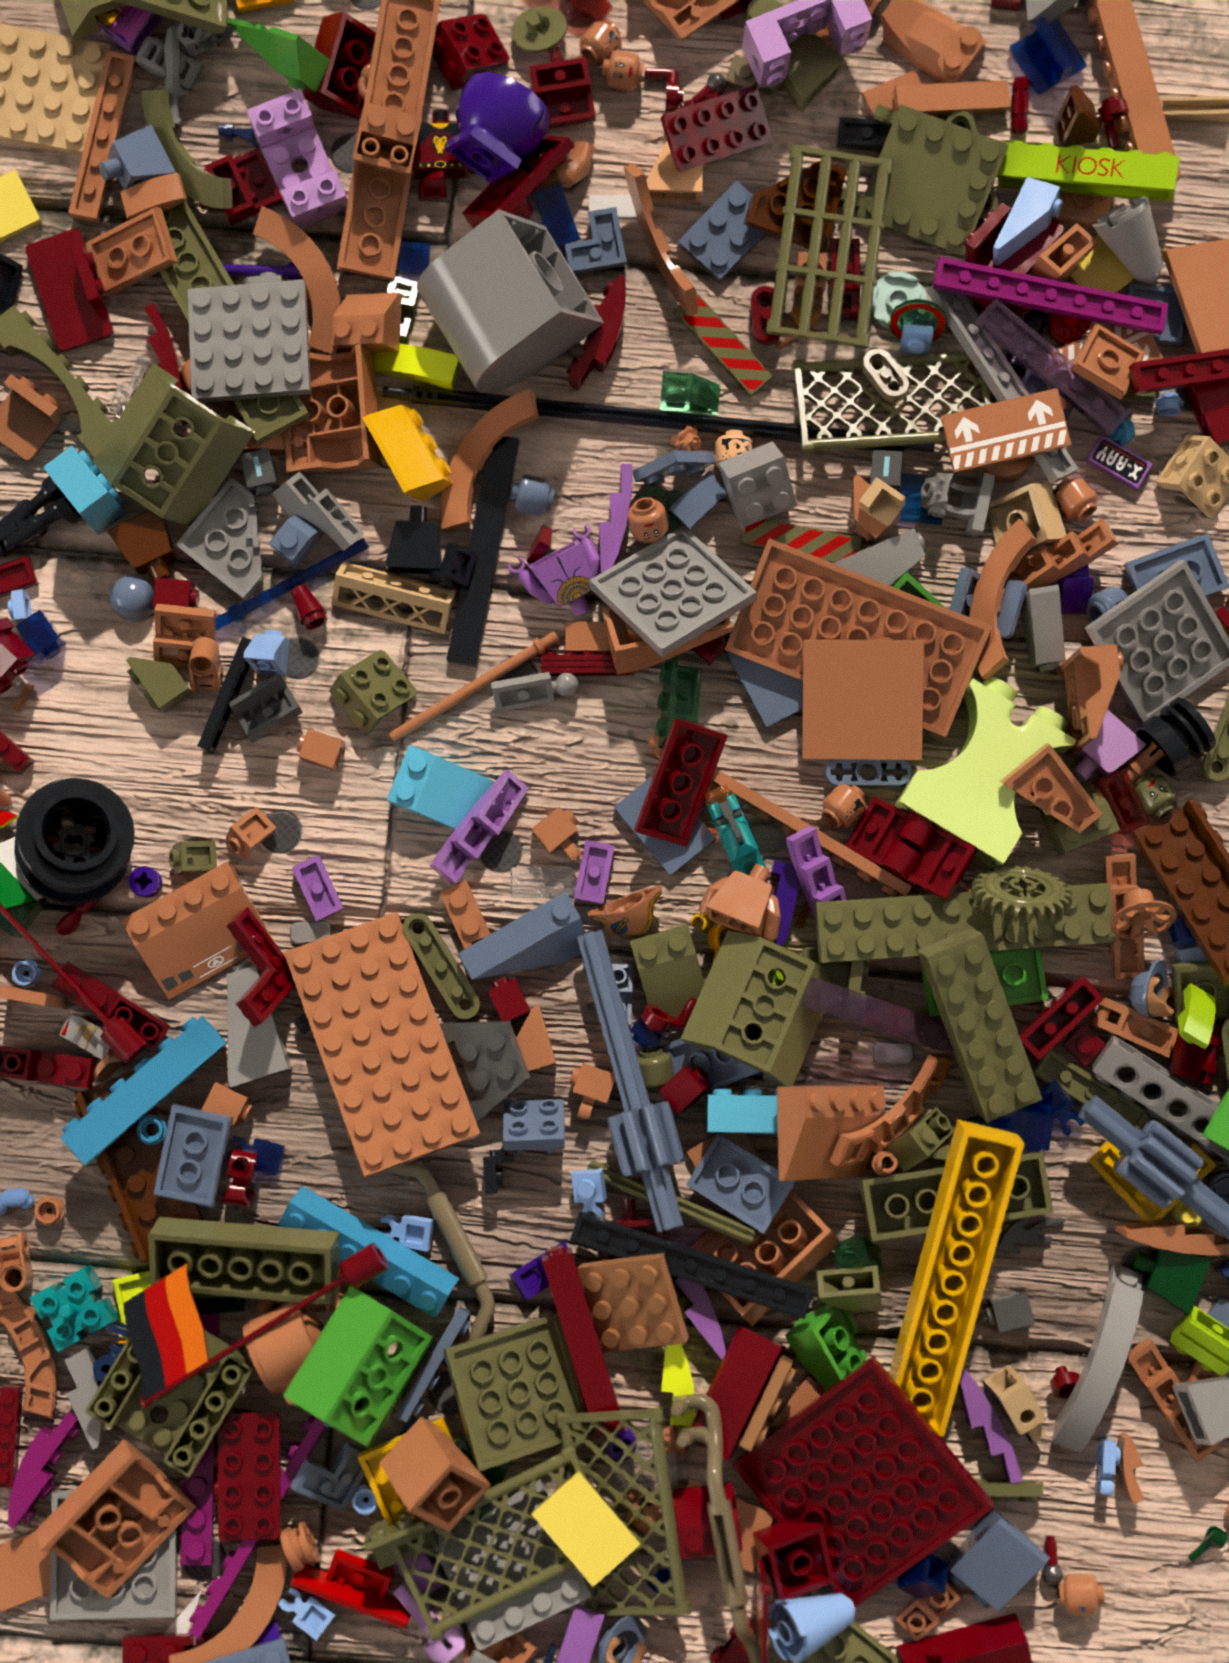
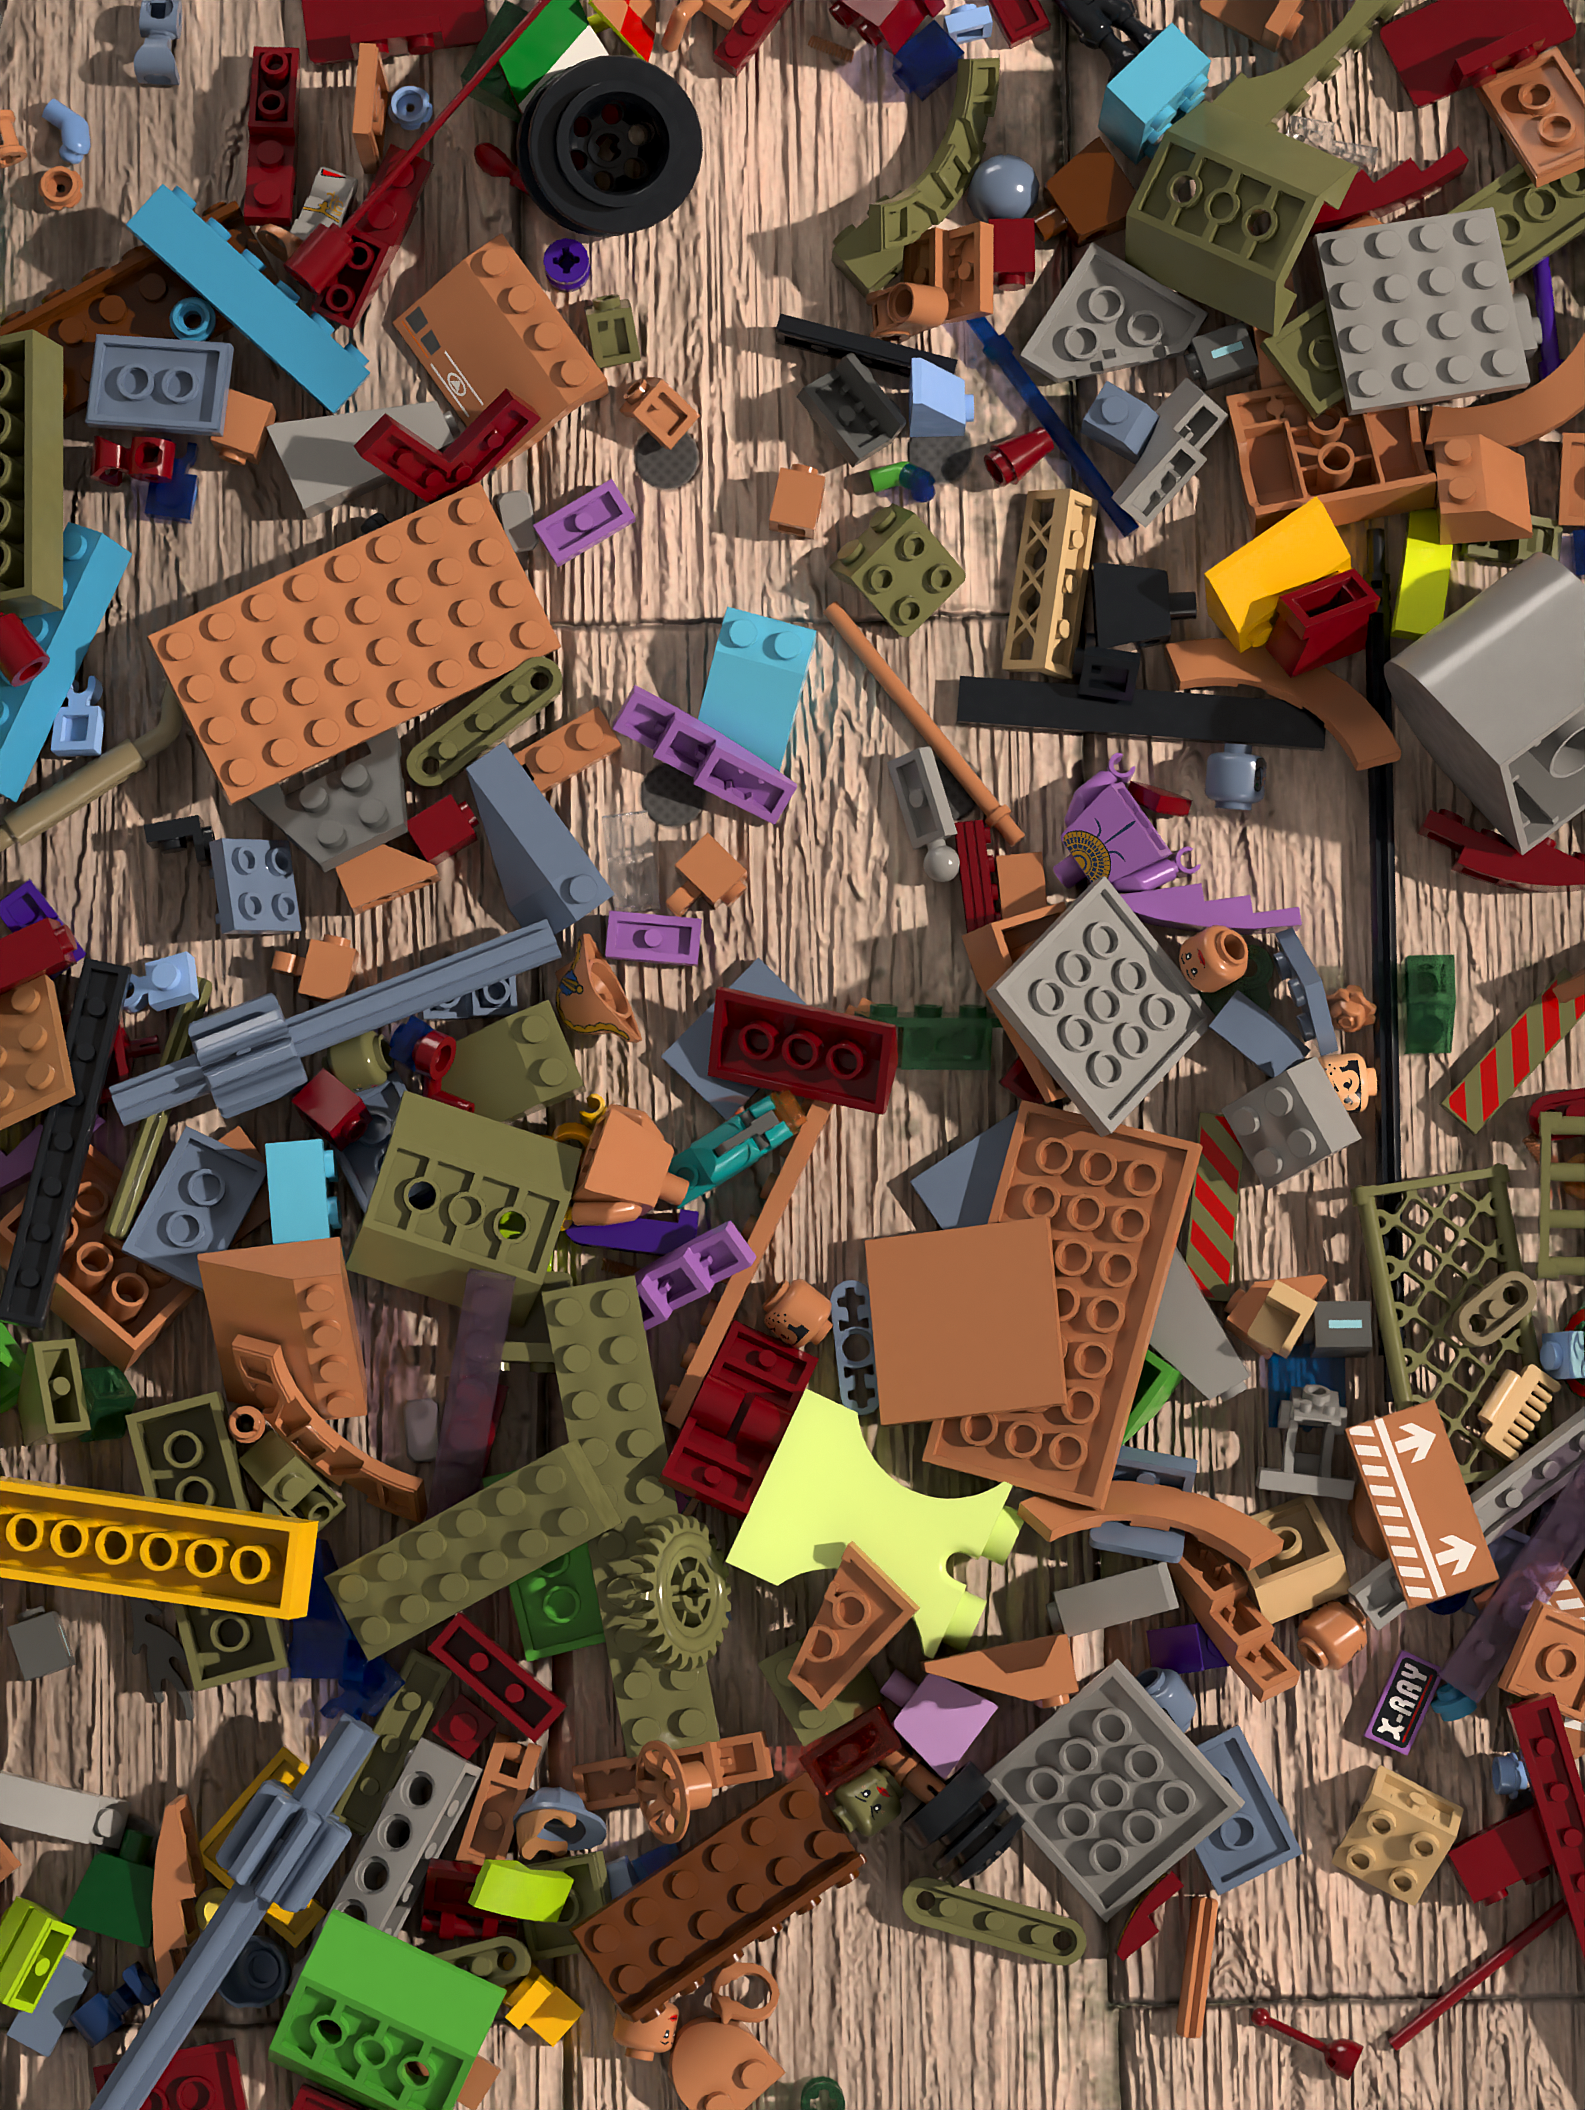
camera: 85 degrees right, 0 degrees up
none -> arm [868,461,936,503]
none -> olive tile [869,58,1000,251]
none -> dark red hips [1265,568,1381,678]
none -> tan piece [1477,1364,1561,1461]

